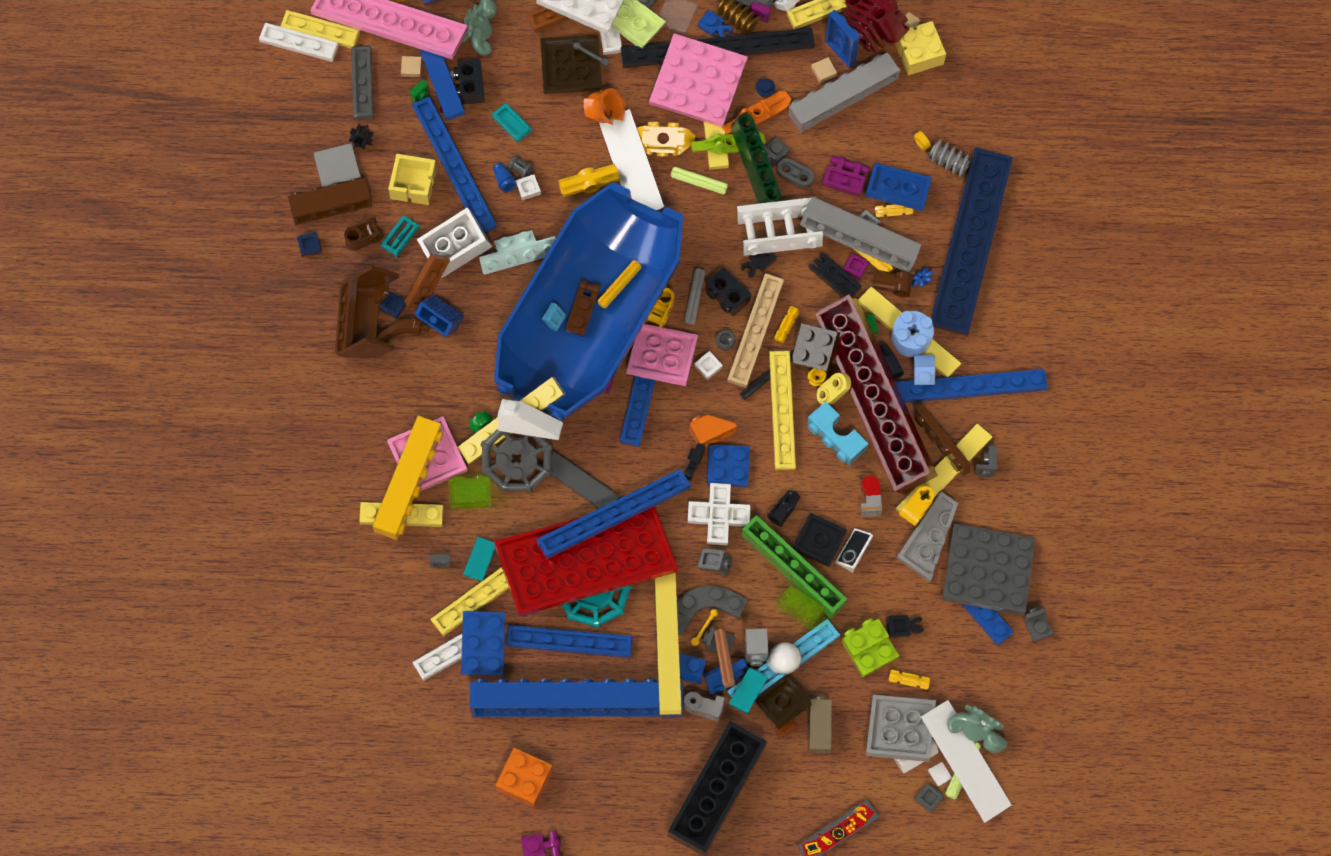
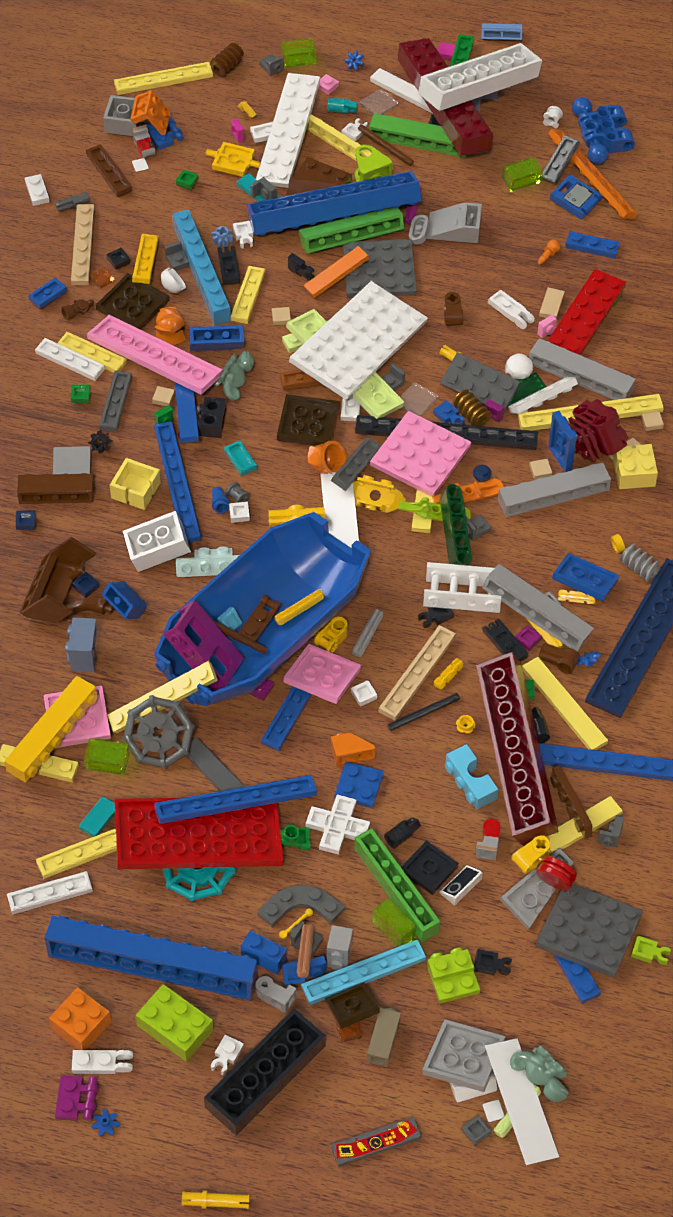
camera: 15 degrees right, 15 degrees down
reddish brown piece [344,218,384,251] -> none
teal tile [380,215,420,258] -> none
dark orange plate [405,253,450,308] -> none
dark grey tile [429,554,451,568] -> none
blue plate [461,611,505,676] -> none
green plate [469,411,493,434] -> none
white slope [498,399,563,440] -> none
blue tile [506,625,633,658] -> none
dark grey hinge [573,42,609,67] -> none
light yellow tile [655,573,681,715] -> none
yellowish green axle [671,166,728,194] -> none
black plate [684,443,705,481] -> none
dark grey bracket [697,548,733,577] -> none
black brick [706,267,751,317] -> none
dark grey tile [716,330,736,351] -> none
teal tile [729,667,768,714] -> none
white hair [767,642,802,674] -> none
light yellow tile [769,351,796,470] -> none
dark grey plate [777,158,814,188] -> none
plate [791,323,840,372] -> none
light yellow plate [817,373,851,405] -> none
magenta plate [822,156,869,197] -> none
yellow axle [889,670,930,690] -> none
light blue brick [891,311,934,357] -> none
light blue brick [914,355,935,385] -> none
dark grey bracket [1024,608,1053,643] -> none
none -> sand blue brick [65,617,97,673]
none -> green plate [71,384,90,403]
none -> white hinge [72,1050,133,1074]
none -> lime brick [135,984,214,1062]
none -> magenta window [163,600,243,692]
none -> reddish brown bar [211,619,267,654]
none -> white plate [211,1035,244,1076]
none -> green plate [280,825,310,851]
none -> dark grey tile [331,436,381,491]
none -> red head [536,856,577,891]
none -> lime plate [631,936,671,965]

